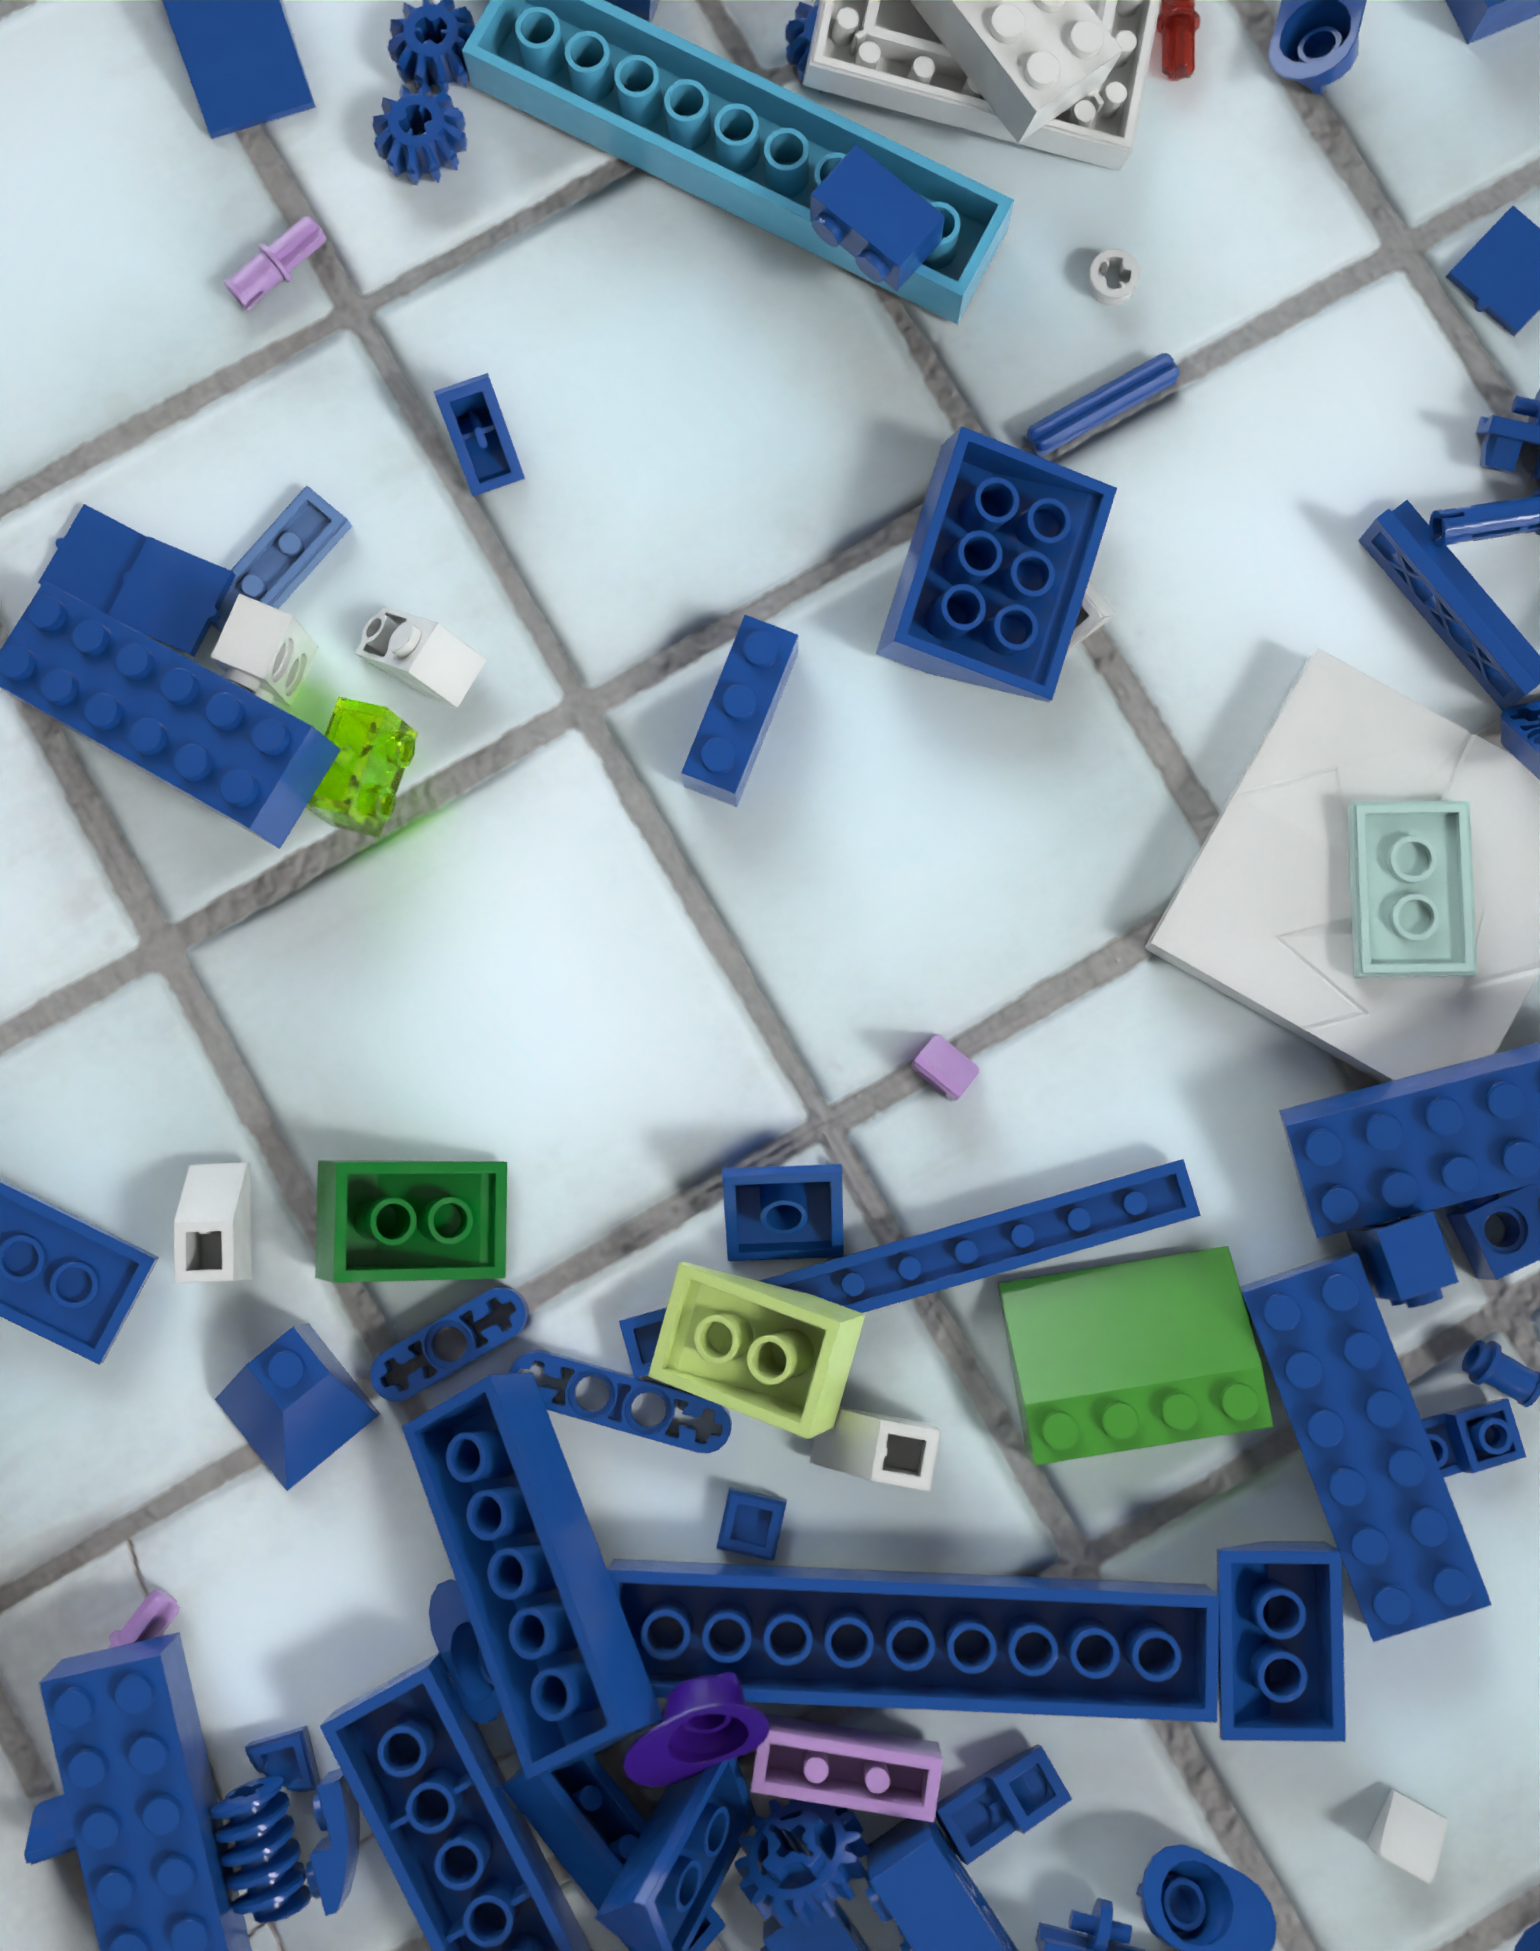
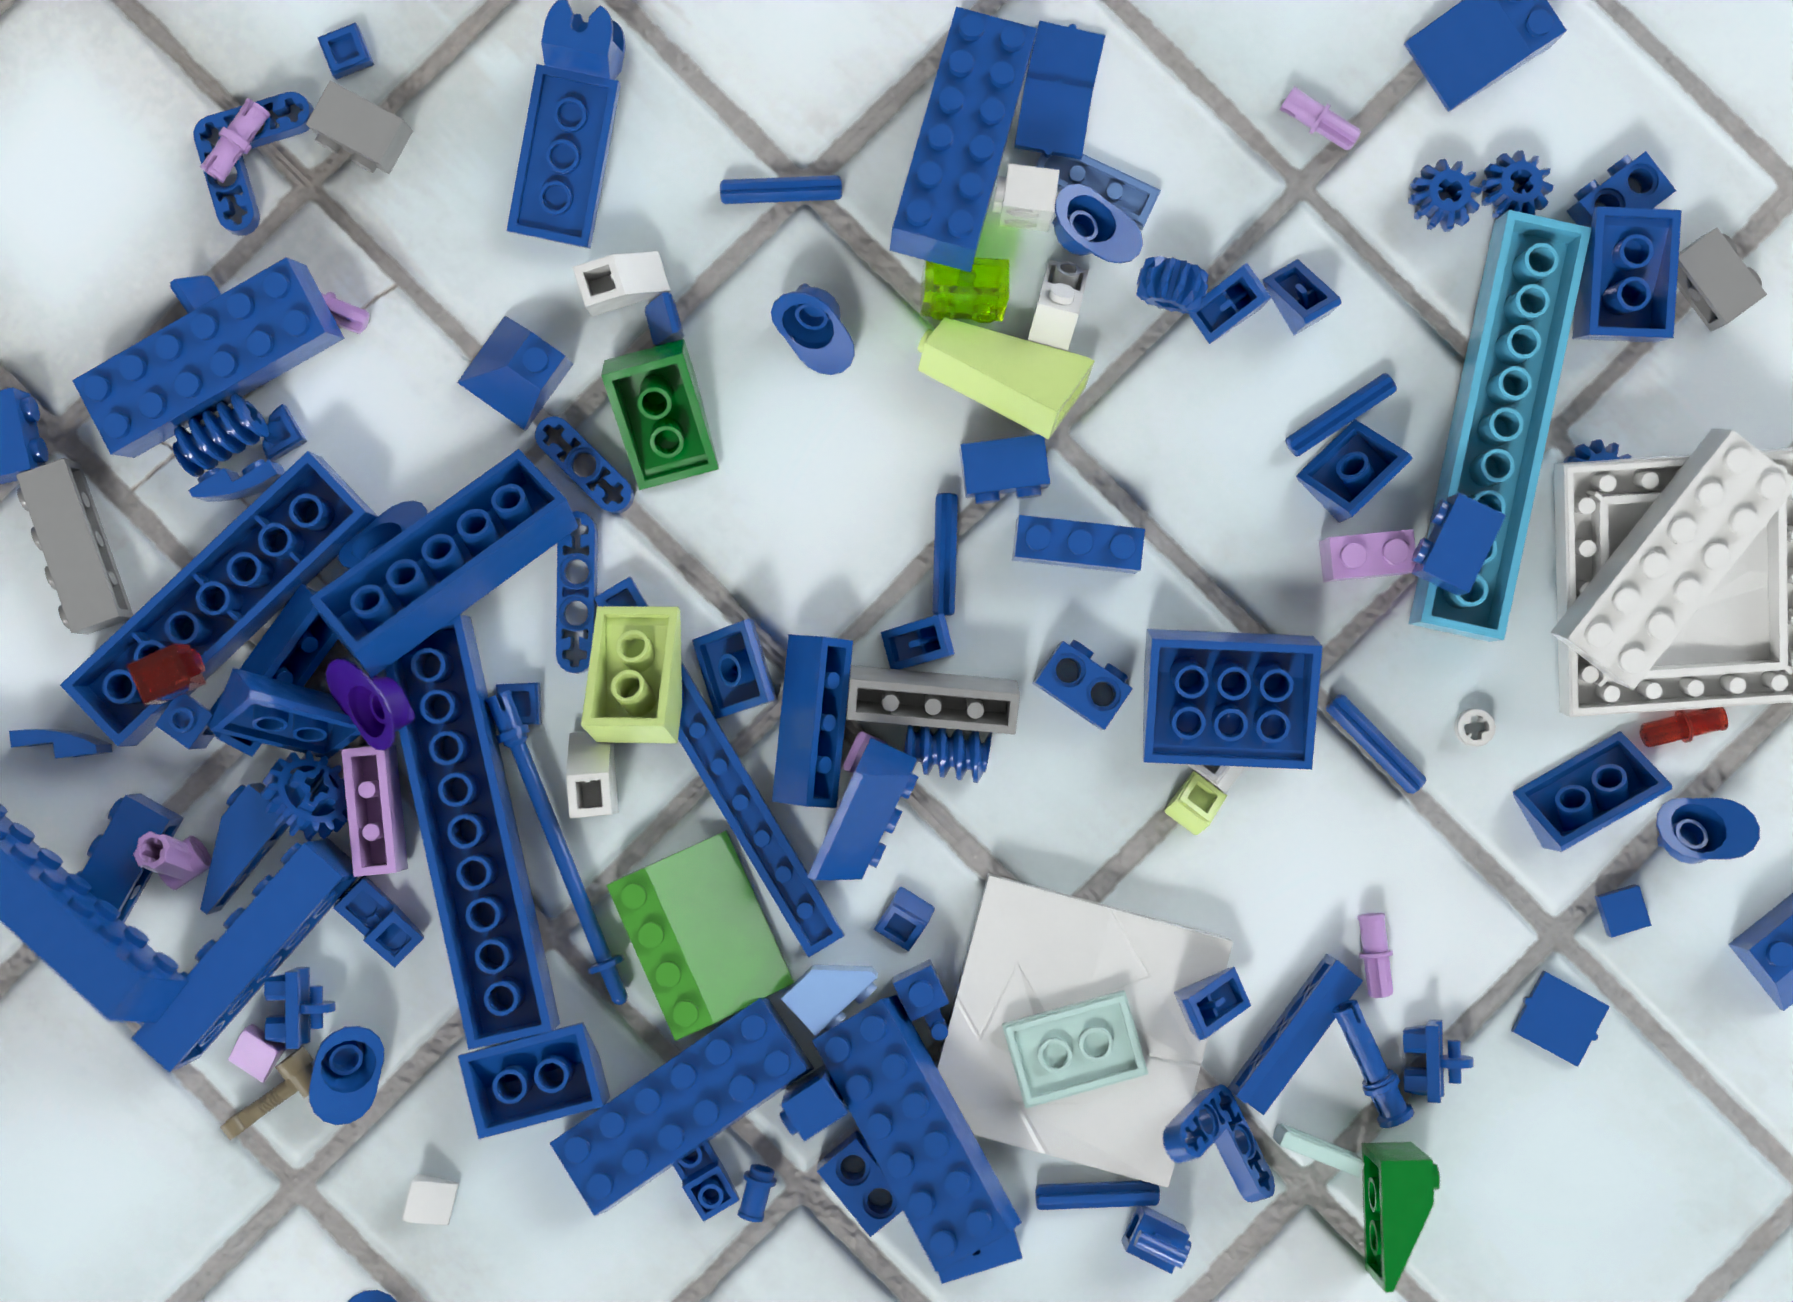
camera: 70 degrees right, 5 degrees up
none -> blue bar [485,690,628,1005]
none -> blue slope [645,292,685,346]
none -> blue axle [720,175,842,204]
none -> blue piece [771,283,855,375]
none -> blue brick [772,634,853,808]
none -> light blue slope [781,965,878,1036]
none -> blue slope [807,738,919,881]
none -> light grey brick [846,665,1020,734]
none -> blue slope [874,887,935,952]
none -> blue slope [880,613,955,670]
none -> blue brick [893,959,950,1041]
none -> blue piece [904,725,992,783]
none -> yellowish green slope [918,317,1094,440]
none -> blue axle [932,493,958,616]
none -> blue brick [959,434,1050,504]
none -> blue brick [1033,639,1133,730]
none -> piece [1052,184,1143,264]
none -> blue gear [1136,256,1209,314]
none -> yellowish green slope [1164,771,1227,835]
none -> blue slope [1174,967,1252,1040]
none -> blue slope [1262,259,1342,335]
none -> blue axle [1285,373,1397,457]
none -> blue slope [1296,419,1413,523]
none -> lavender brick [1319,529,1416,582]
none -> lavender axle [1357,913,1393,998]
none -> blue slope [1513,731,1672,852]
none -> blue tile [1594,884,1652,938]

